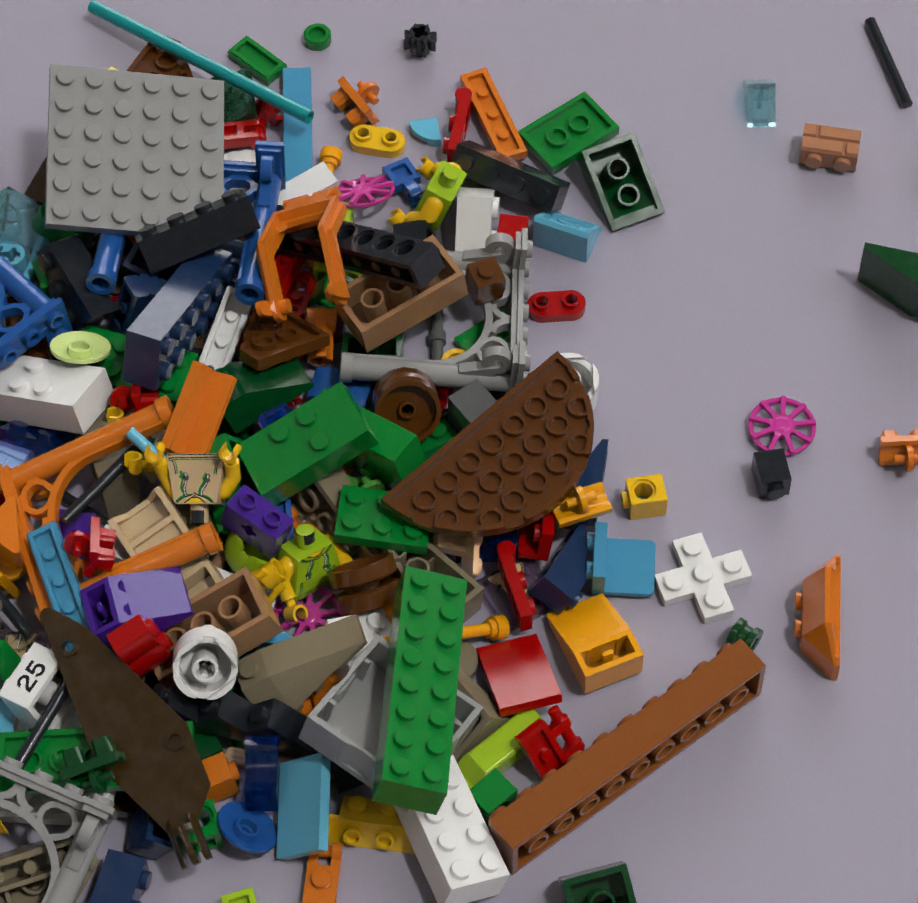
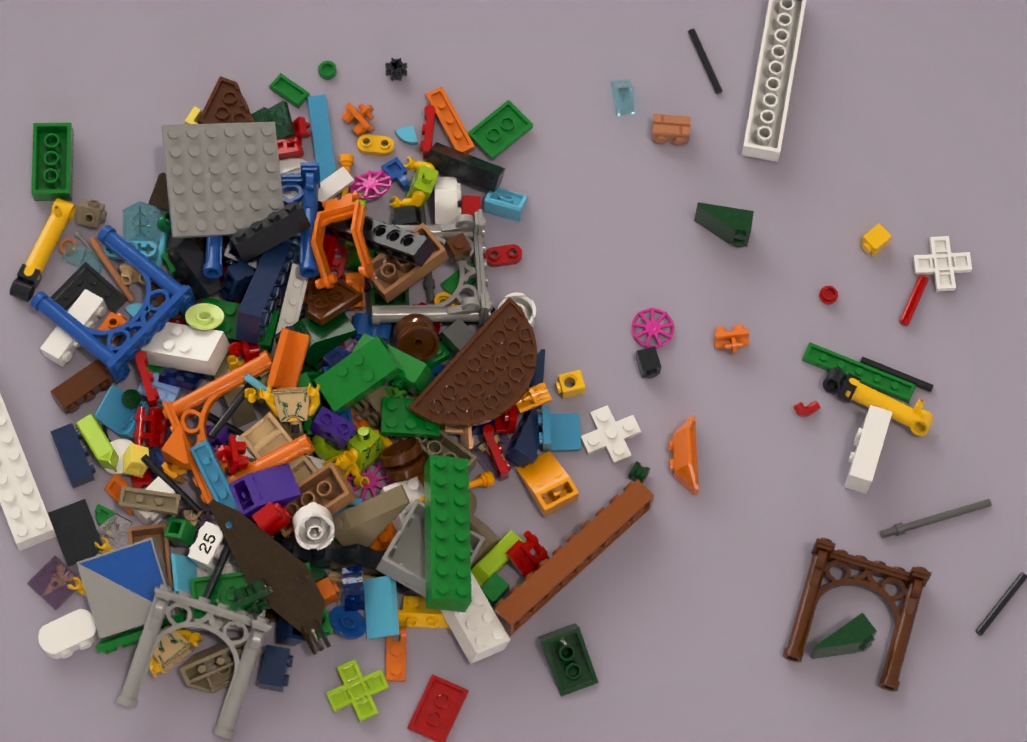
camera: 10 degrees left, 10 degrees up
teal piece [88,0,314,124] -> none
red tile [476,633,563,717] -> none
dark green slope [576,132,665,232] -> none

